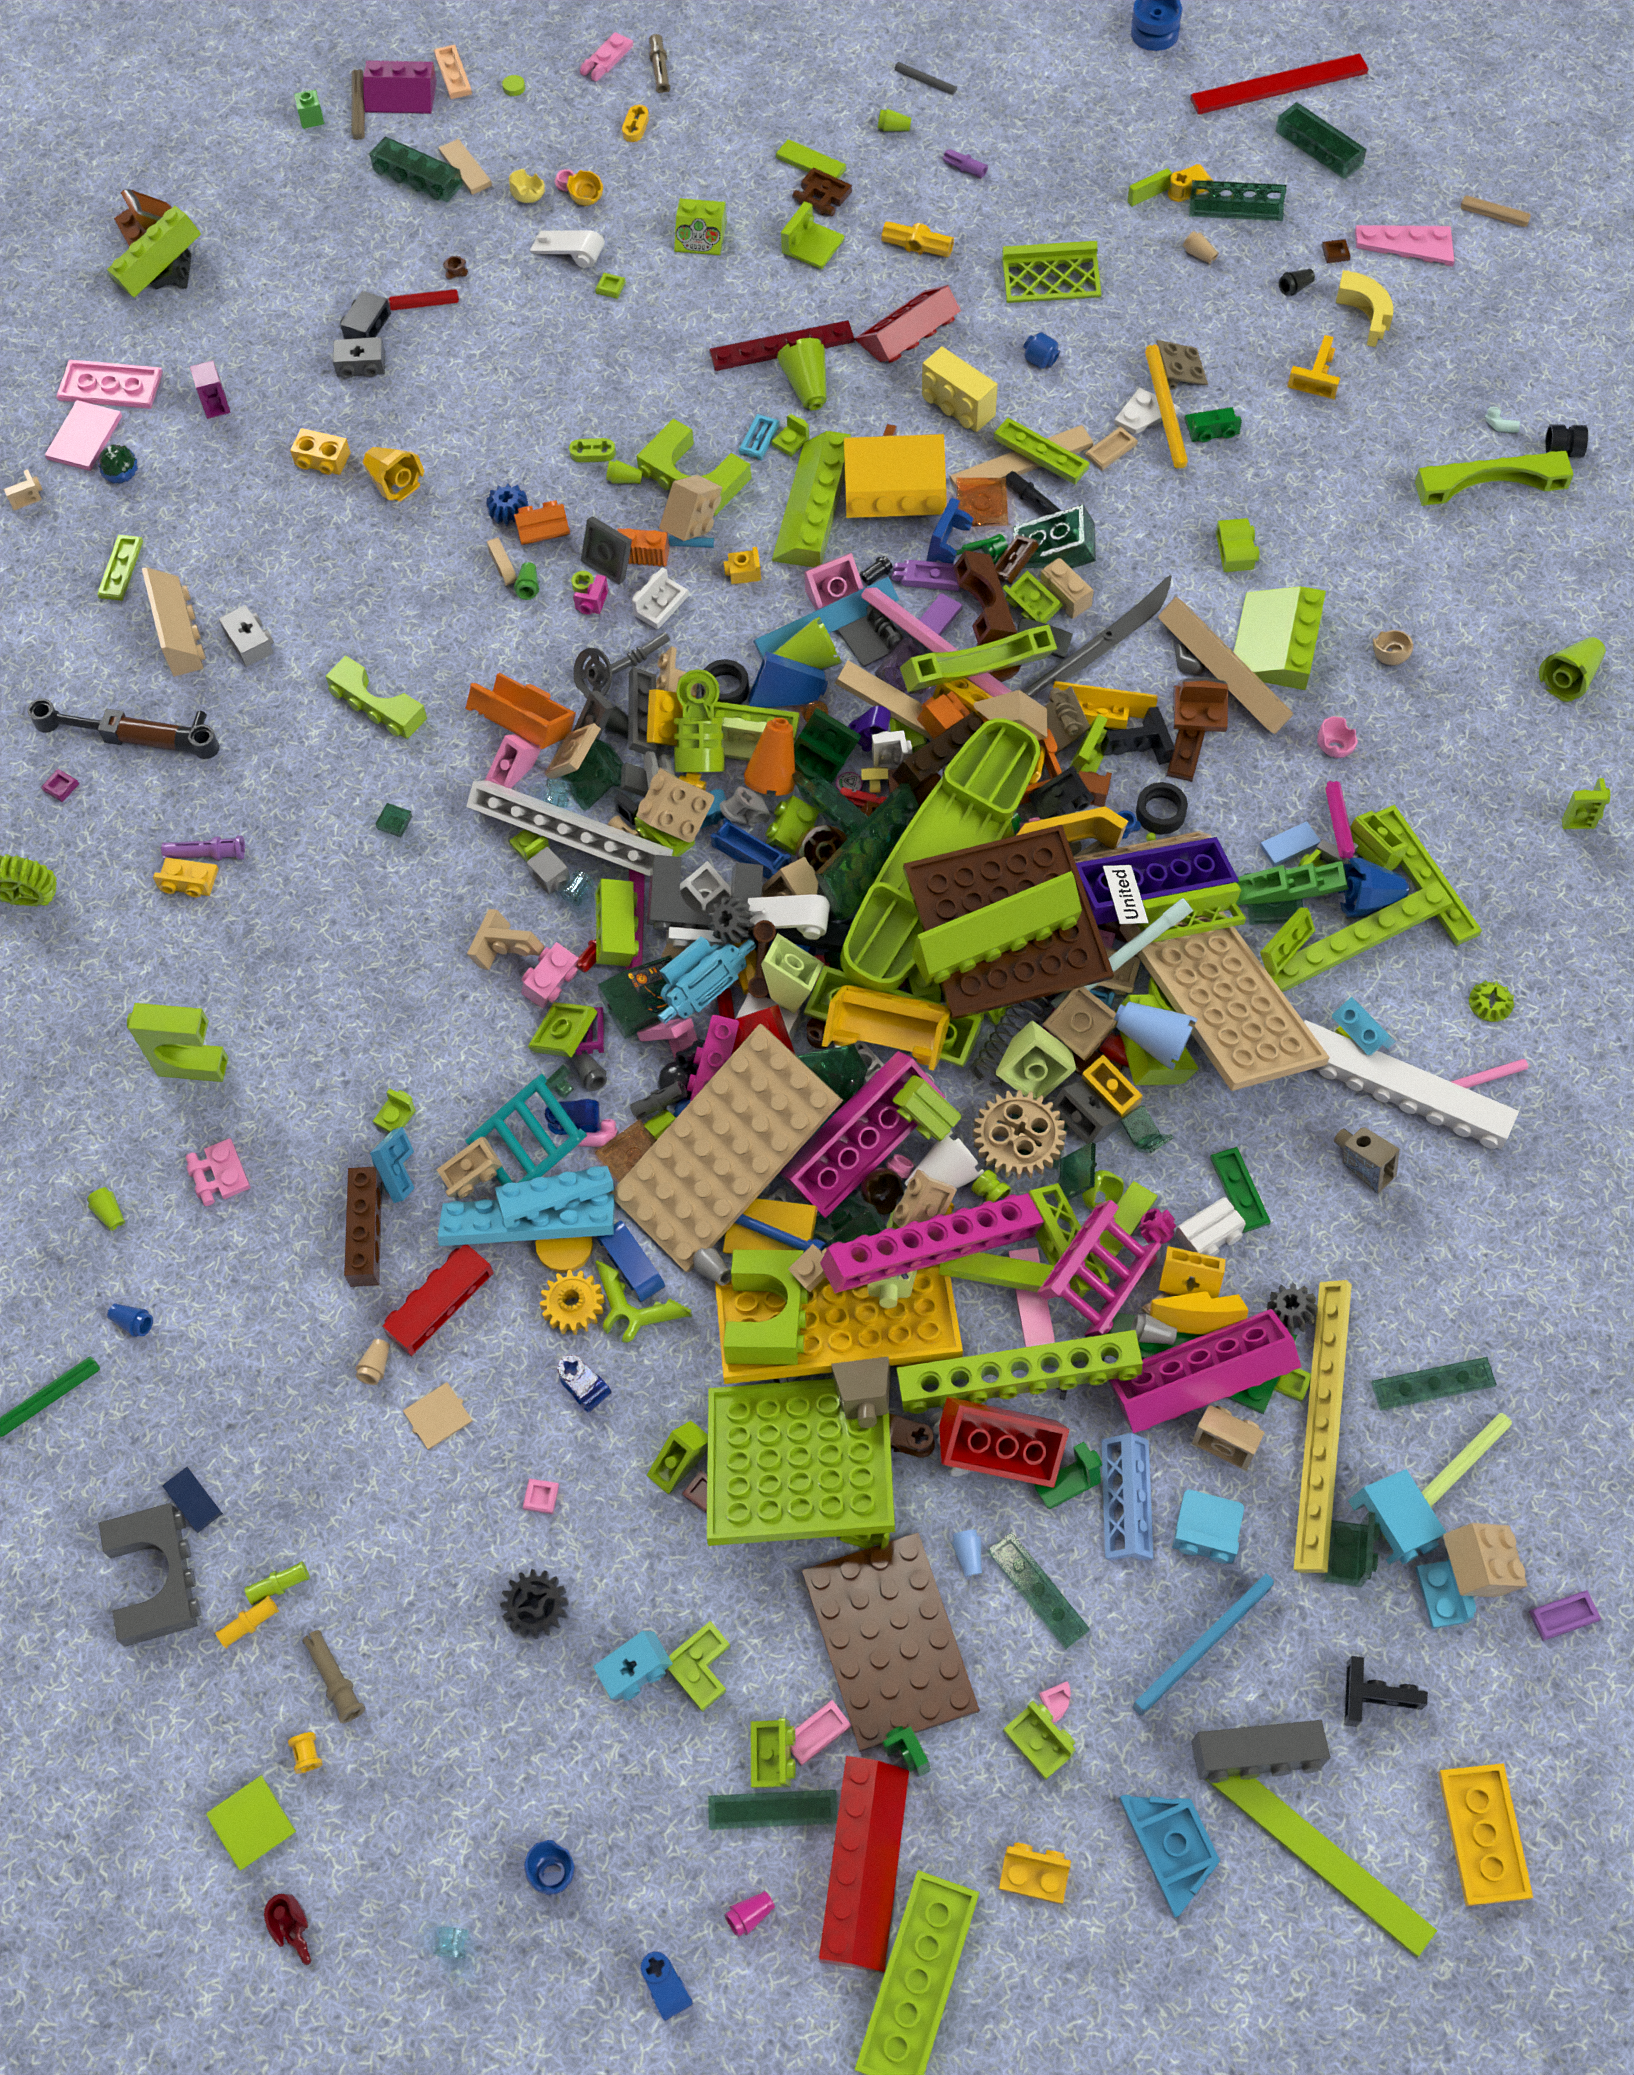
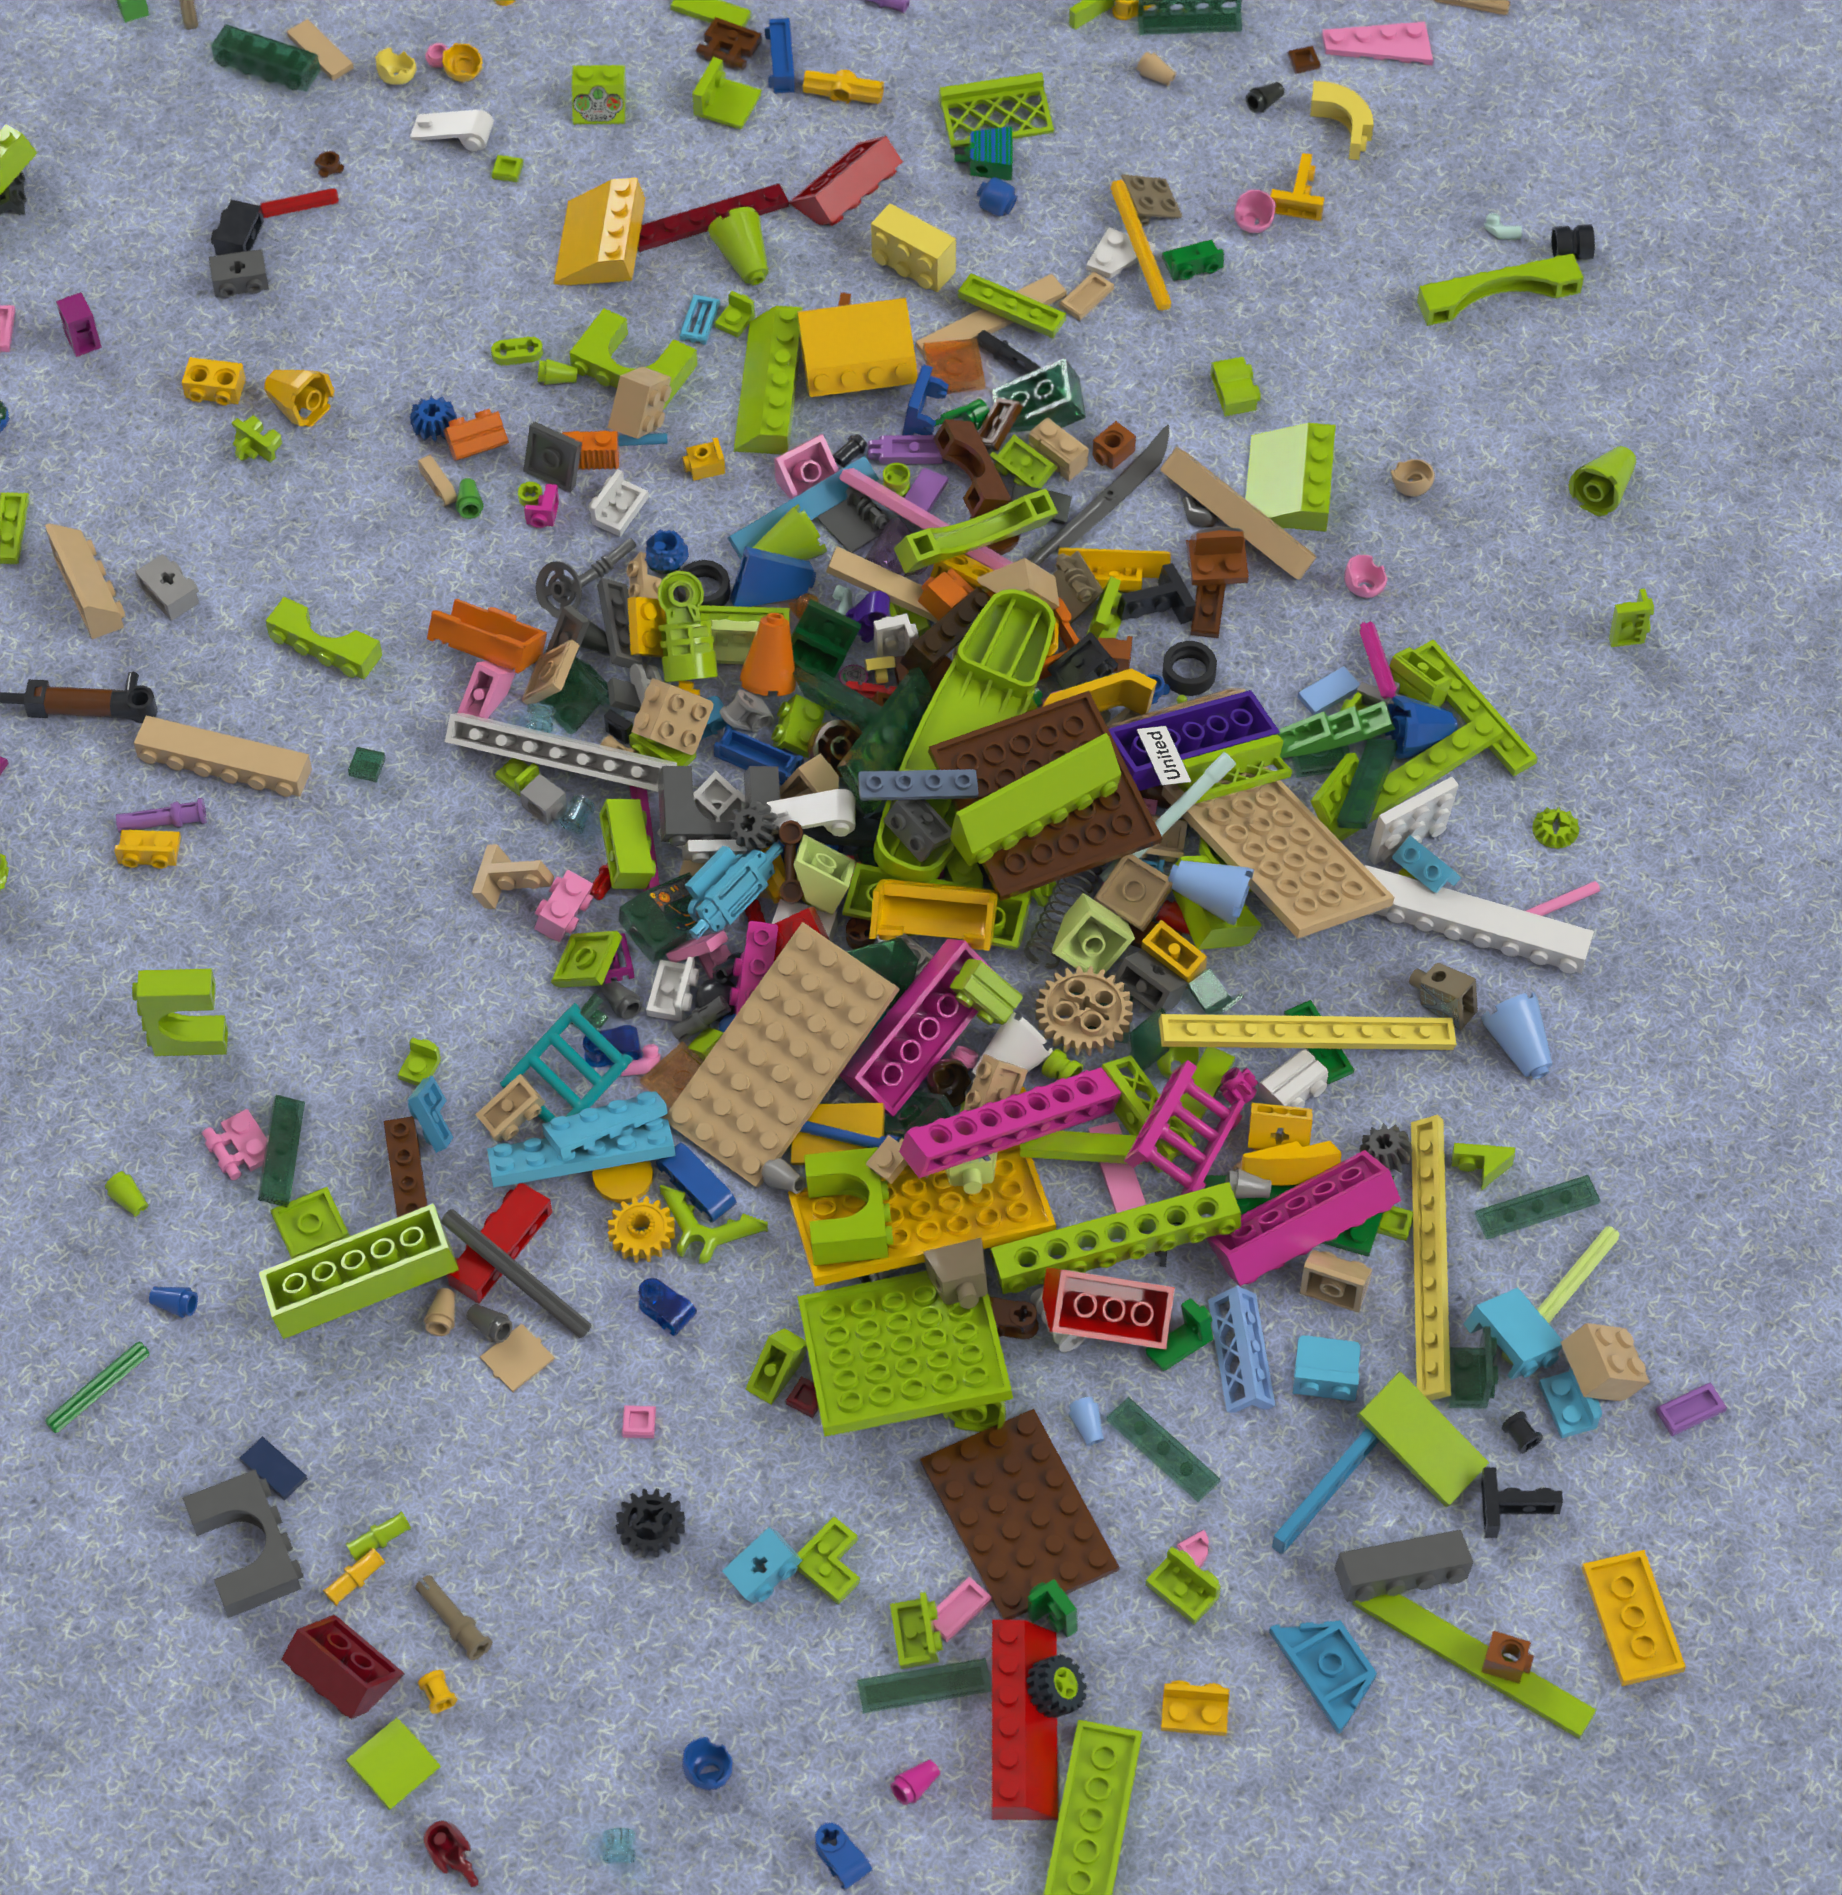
camera: 10 degrees left, 5 degrees down
none -> tan brick [134,715,312,797]
none -> lime hips [231,415,282,463]
none -> clear green tile [257,1094,305,1207]
none -> lime brick [259,1203,459,1339]
none -> lime tile [270,1187,350,1259]
none -> dark red slope [281,1614,405,1719]
none -> dark grey axle [441,1209,592,1338]
none -> dark grey cone [466,1304,513,1343]
none -> yellow slope [554,177,646,285]
none -> blue piece [645,529,689,574]
none -> white bracket [646,957,699,1022]
none -> blue container [764,18,795,94]
none -> light aqua arm [832,585,852,615]
none -> sand blue bracket [858,769,979,801]
none -> lime wheel [883,463,910,498]
none -> dark grey bracket [884,799,952,862]
none -> green torso [954,126,1013,181]
none -> black wheel [1027,1654,1087,1718]
none -> dark orange brick [1092,421,1136,470]
none -> light yellow plate [1159,1014,1457,1050]
none -> bright pink hair [1234,190,1276,233]
none -> clear green tile [1337,739,1398,829]
none -> lime tile [1356,1371,1489,1507]
none -> white plate [1368,777,1459,865]
none -> lime slope [1451,1143,1516,1190]
none -> light blue cone [1481,992,1553,1080]
none -> dark orange brick [1482,1630,1534,1684]
none -> black bush [1502,1411,1543,1454]

